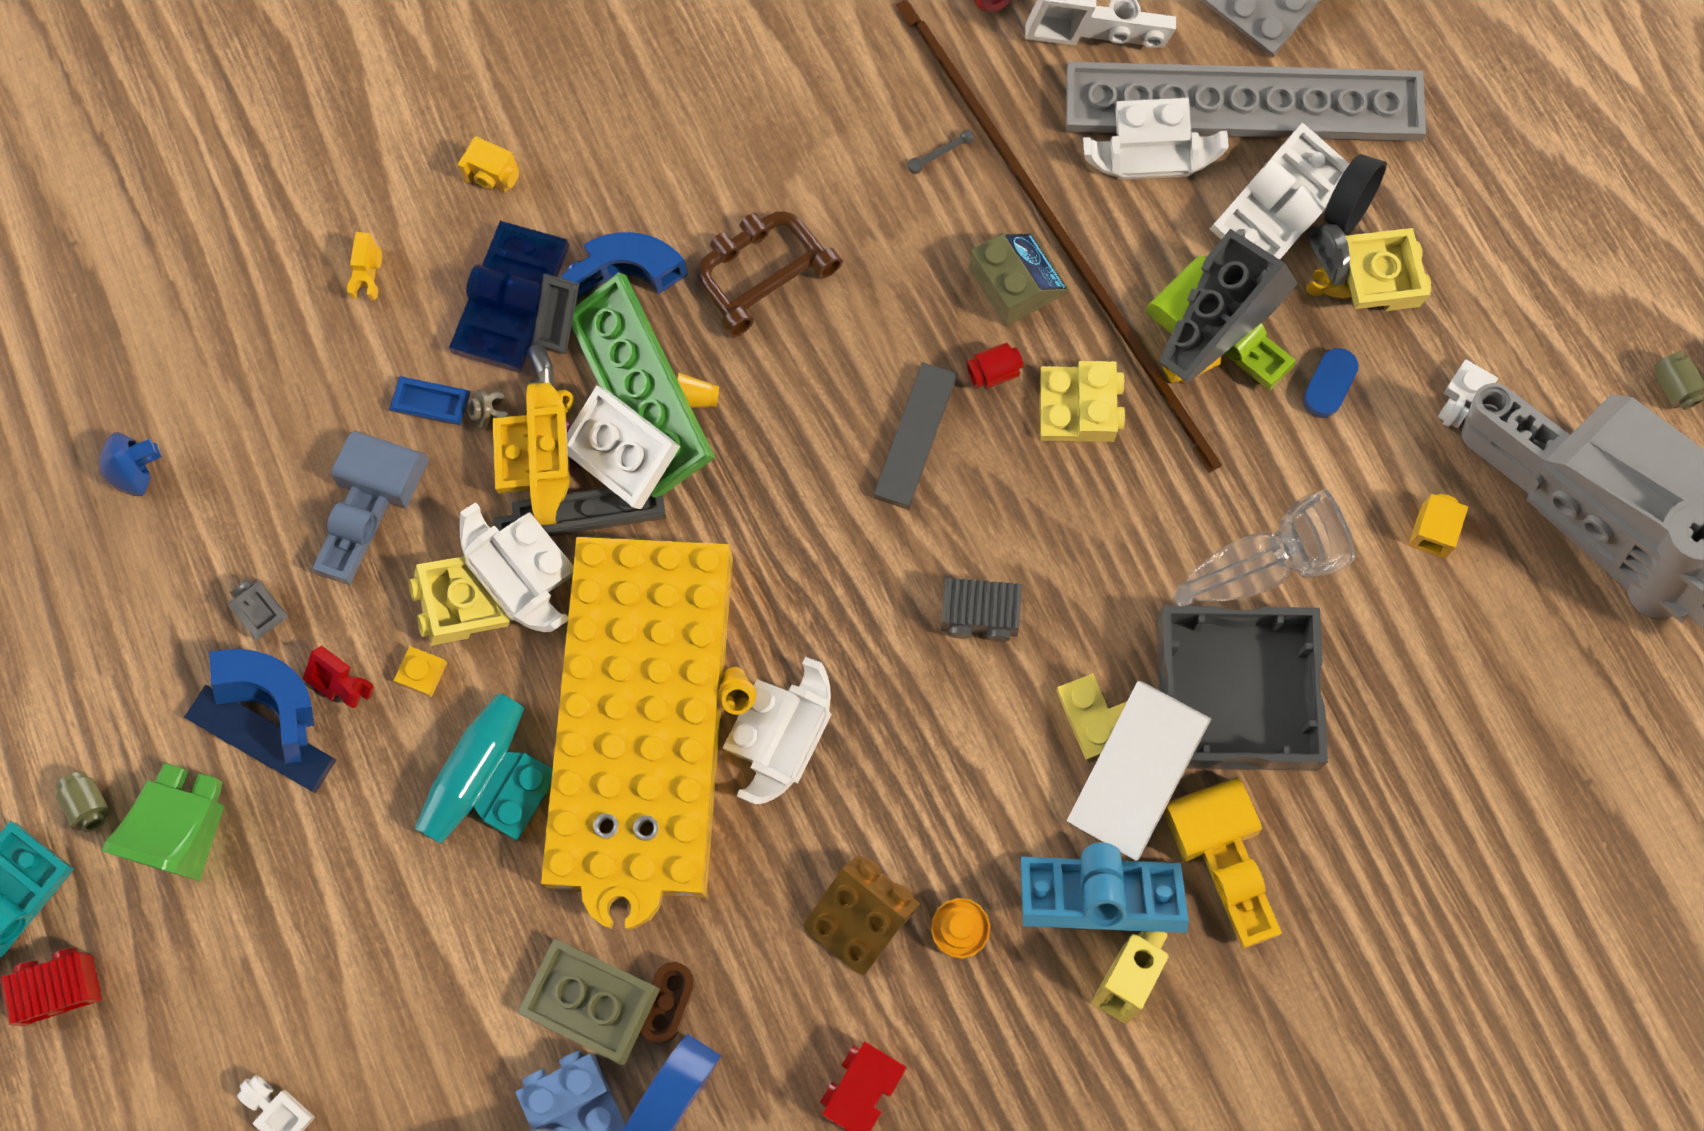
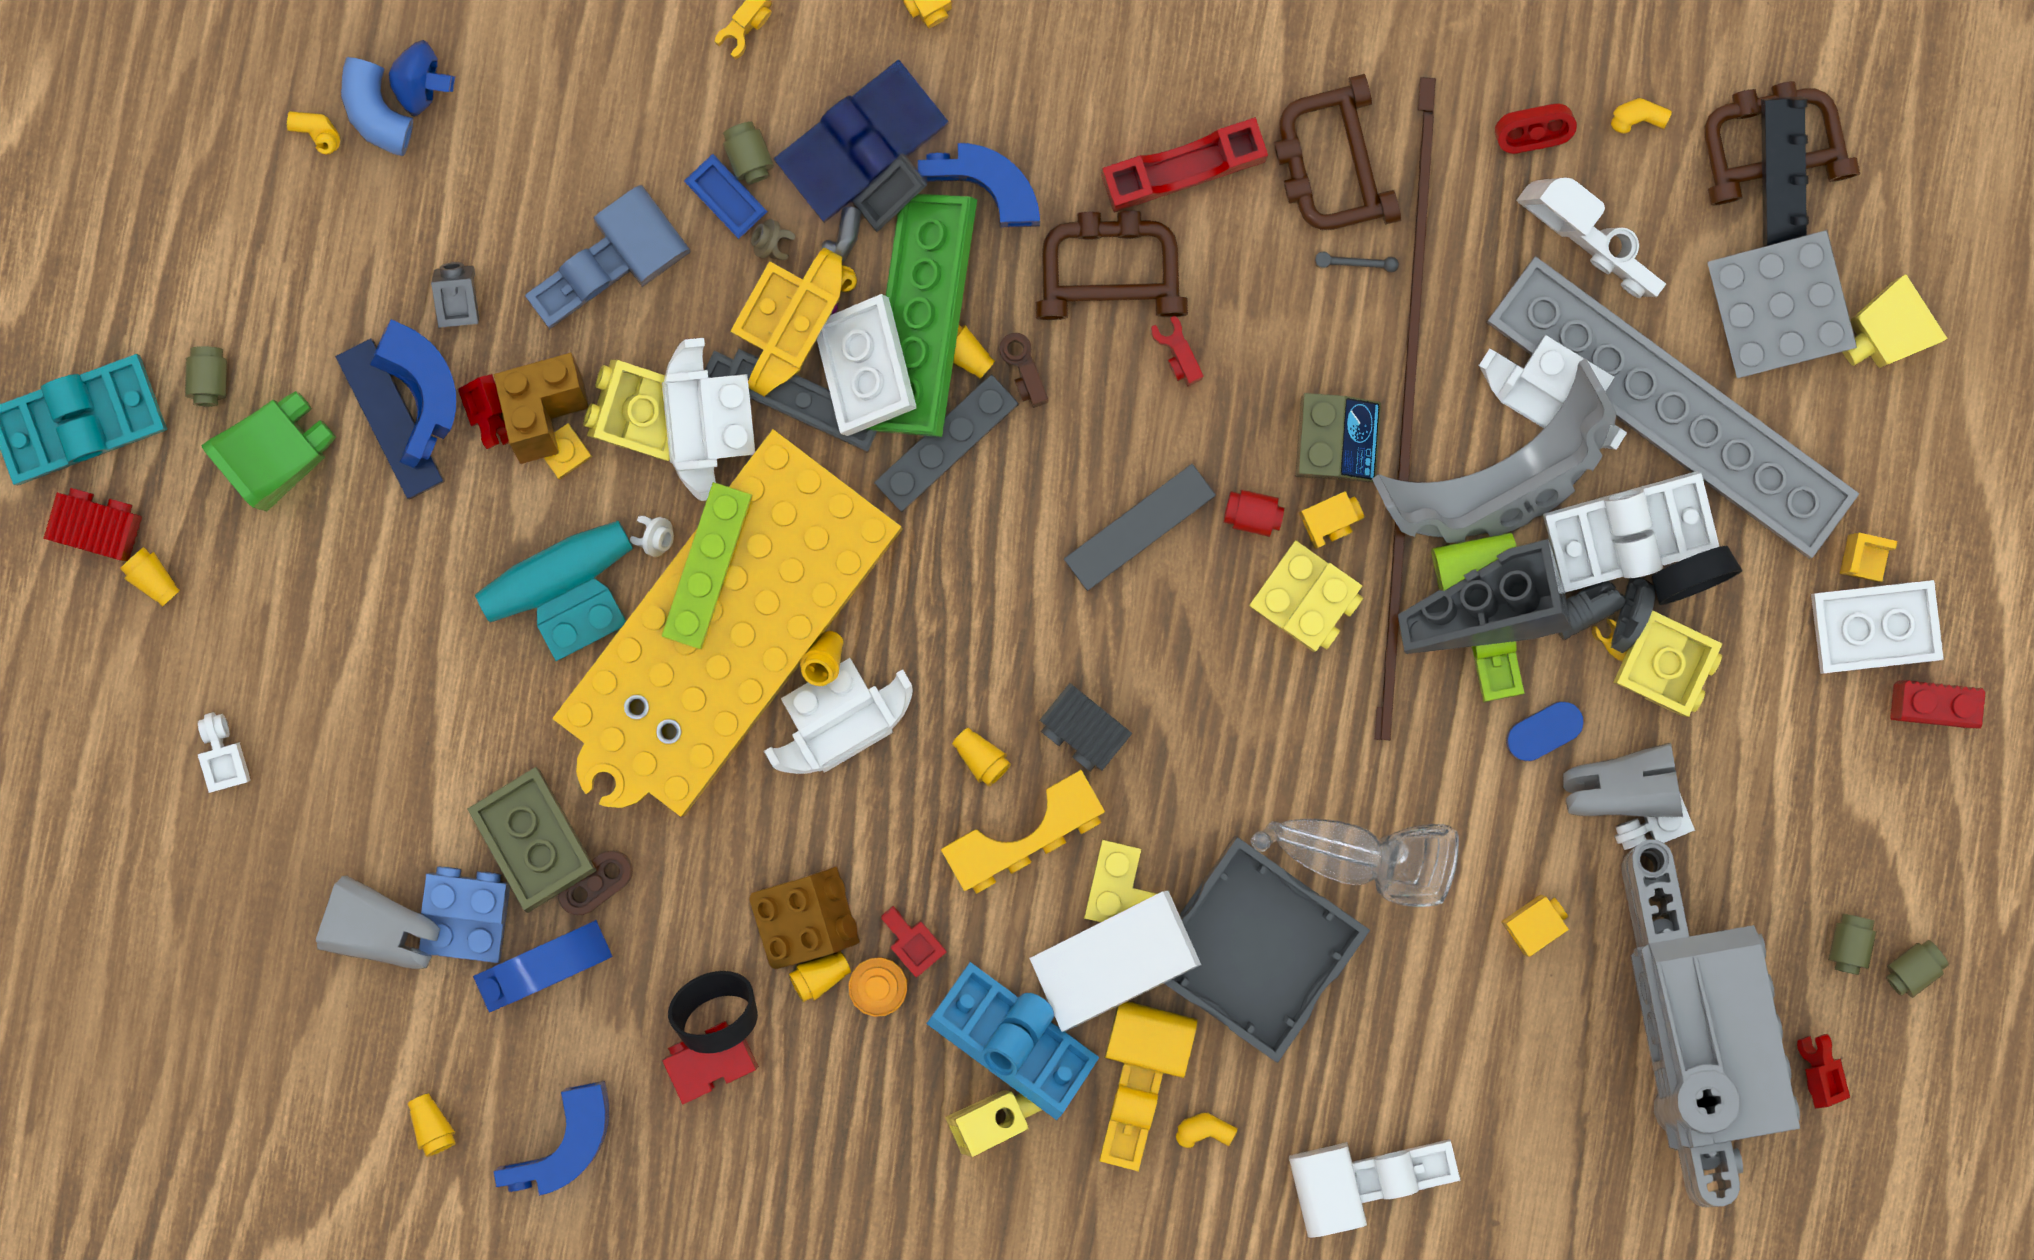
camera: 30 degrees right, 15 degrees up
none -> yellow cone [120,547,180,607]
none -> yellow arm [287,111,340,155]
none -> medium blue cylinder [341,57,413,156]
none -> pearl gold brick [494,352,589,464]
none -> white plate [630,516,674,557]
none -> lime plate [662,482,753,649]
none -> black tyre [668,971,758,1054]
none -> olive brick [723,121,774,185]
none -> yellow cone [788,951,851,1003]
none -> dark grey plate [874,374,1019,513]
none -> red plate [881,906,947,978]
none -> yellow arch [941,769,1105,894]
none -> yellow cone [952,727,1011,787]
none -> reddish brown plate [999,333,1048,408]
none -> red arch [1101,117,1268,213]
none -> red plate [1151,316,1204,387]
none -> yellow arm [1176,1113,1238,1148]
none -> reddish brown bar [1274,74,1401,230]
none -> white plate [1289,1139,1460,1238]
none -> yellow brick [1299,491,1365,549]
none -> light grey windscreen [1372,358,1616,543]
none -> dark grey hinge [1558,581,1626,640]
none -> light grey piece [1563,742,1683,817]
none -> white plate [1811,580,1944,674]
none -> yellow panel [1840,533,1898,582]
none -> red brick [1890,680,1986,729]

